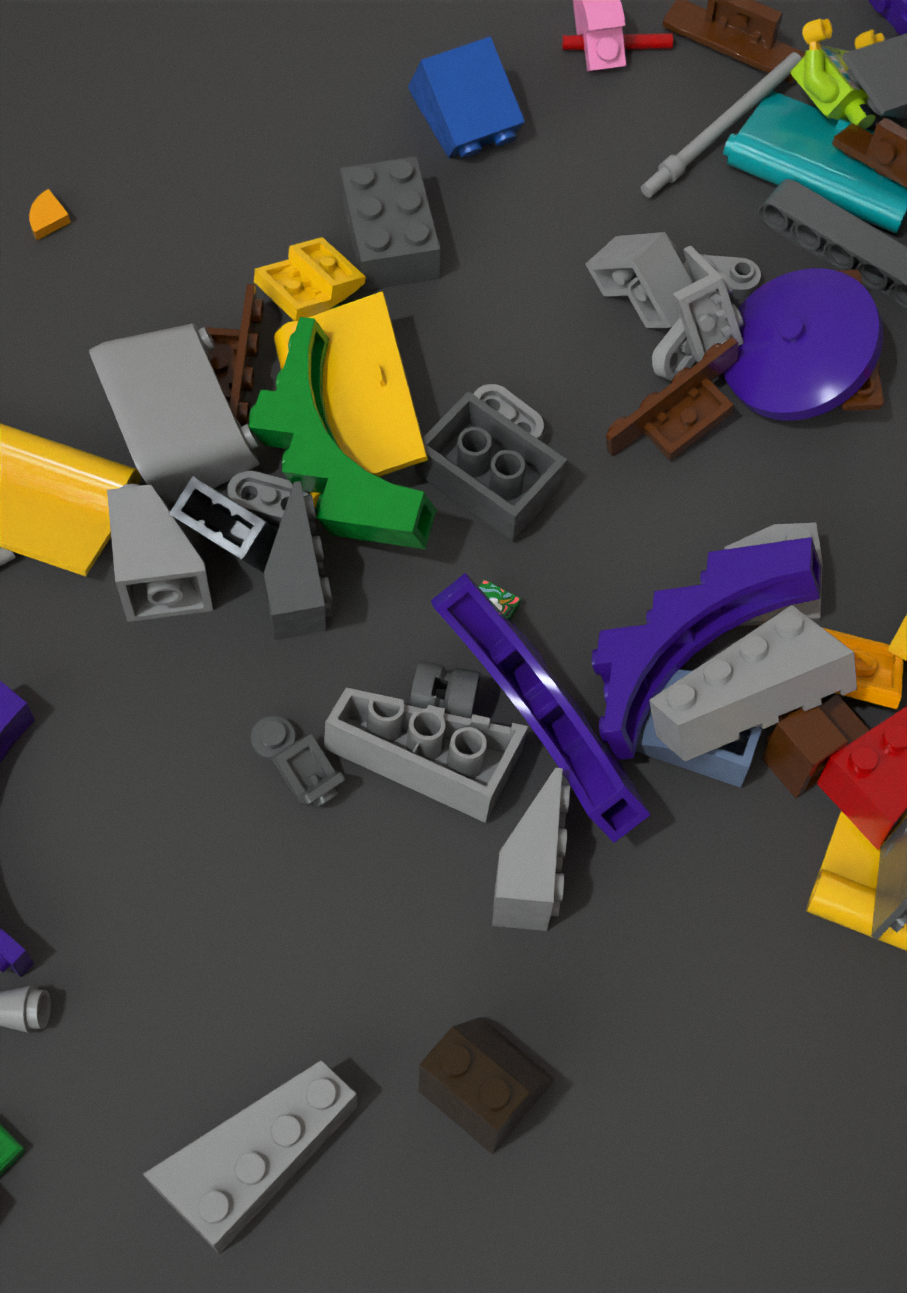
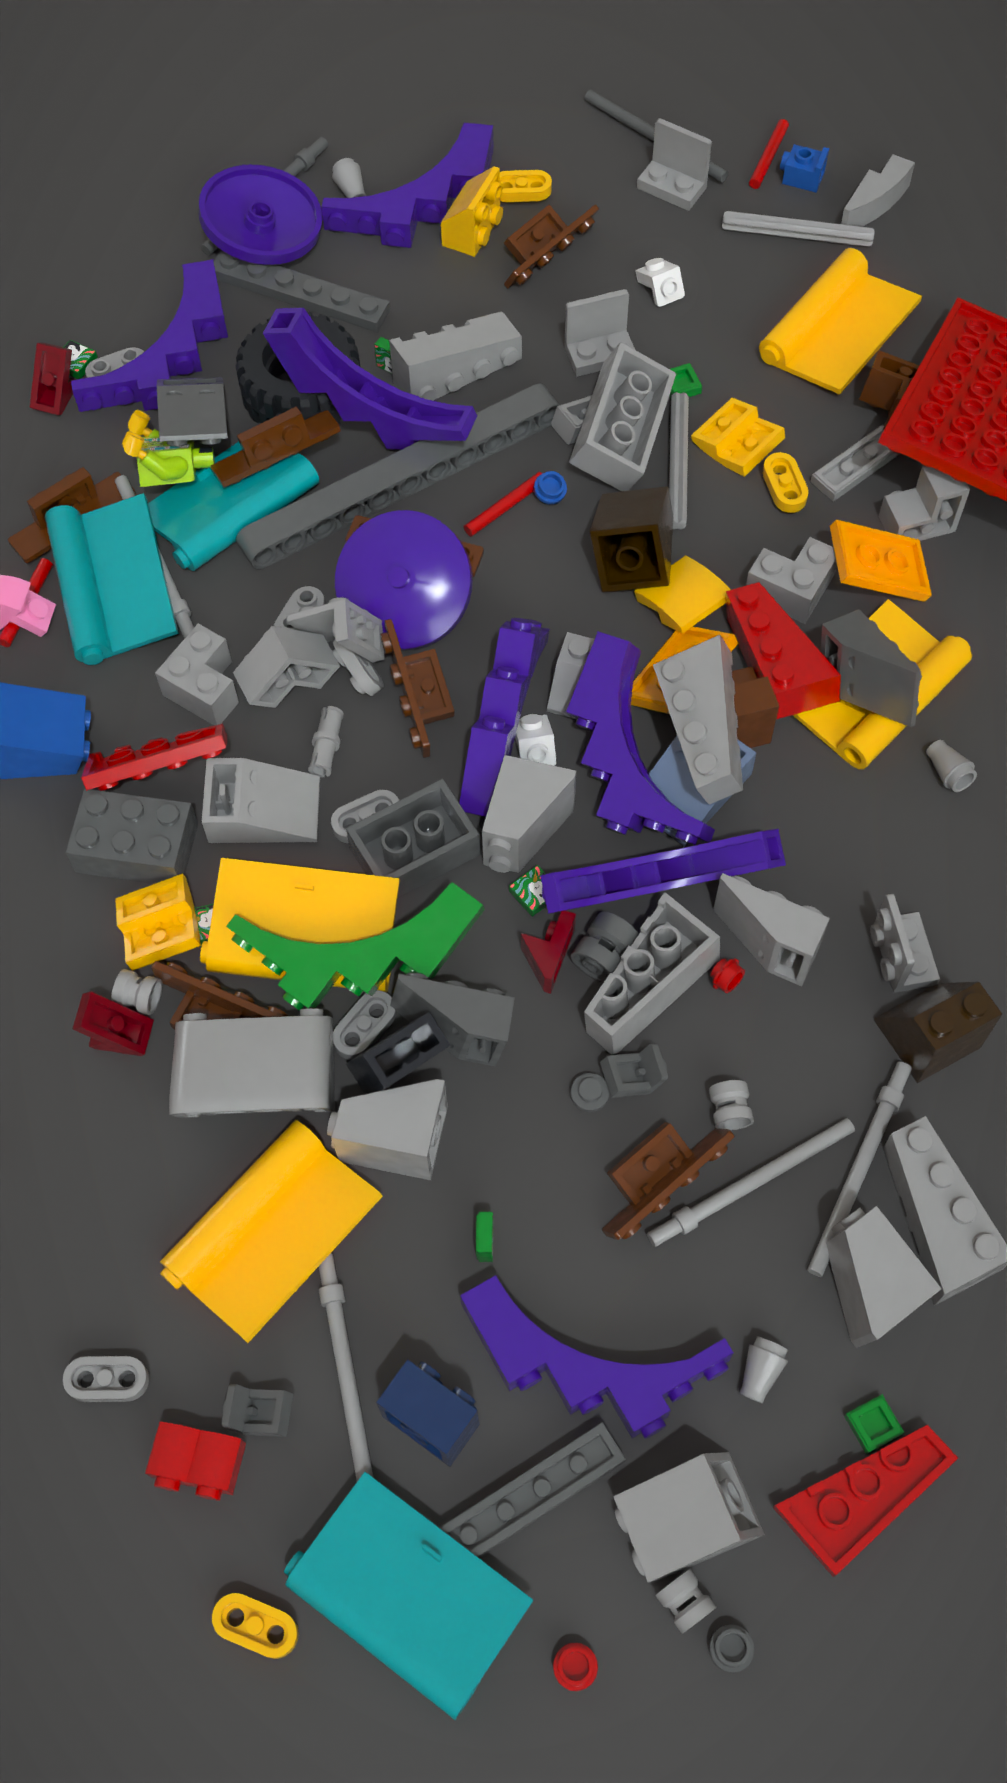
camera: 65 degrees left, 0 degrees up
none -> teal door [45,493,179,665]
none -> dark red slope [72,991,154,1056]
none -> red wing [81,724,228,791]
none -> light grey wheel [111,969,162,1015]
none -> light grey brick [155,623,239,725]
none -> light grey slope [202,758,320,843]
none -> light grey pin [308,706,344,777]
none -> dark purple arch [459,618,550,817]
none -> green tile [476,1212,493,1262]
none -> light grey slope [482,755,576,873]
none -> white bracket [515,714,556,766]
none -> dark red slope [521,910,576,994]
none -> reddish brown bracket [602,1122,735,1240]
none -> light grey bar [647,1118,855,1247]
none -> light grey wheel [709,1080,754,1130]
none -> red plate [710,958,745,993]
none -> light grey bar [807,1062,912,1277]
none -> light grey slope [826,1206,941,1348]
none -> light grey bracket [870,894,940,993]
none -> light grey cone [926,740,977,792]

